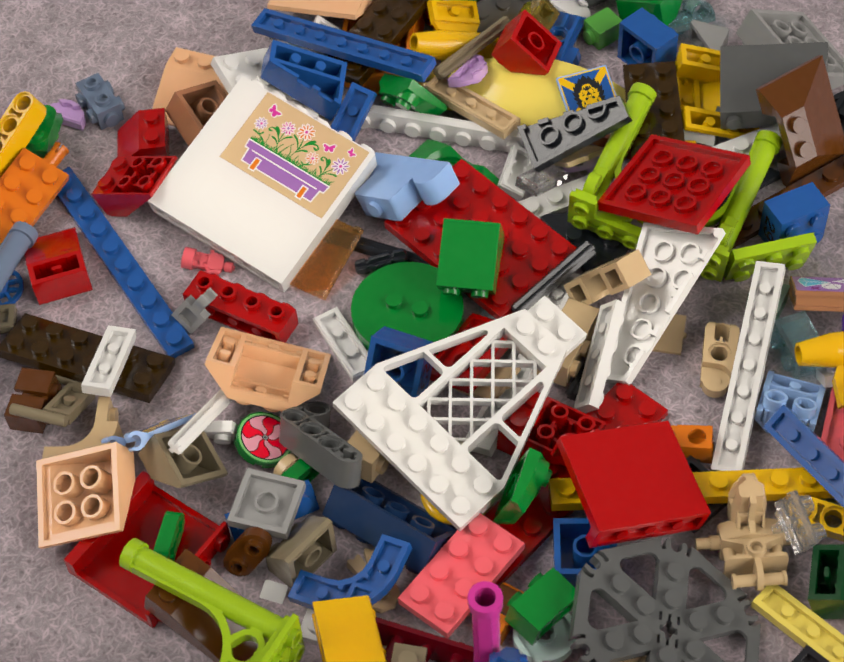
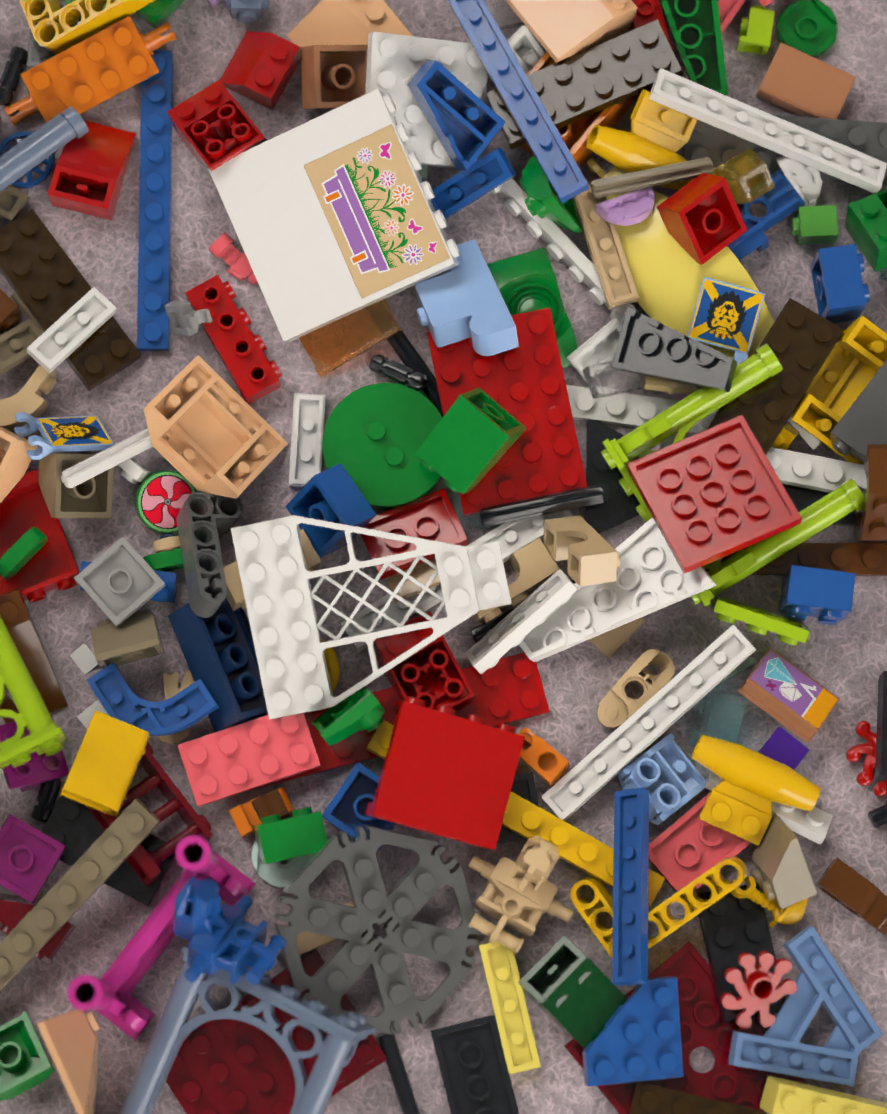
camera: 25 degrees right, 25 degrees up
reddish brown plate [223,527,272,576] -> none
clear hips [771,490,827,555] -> none

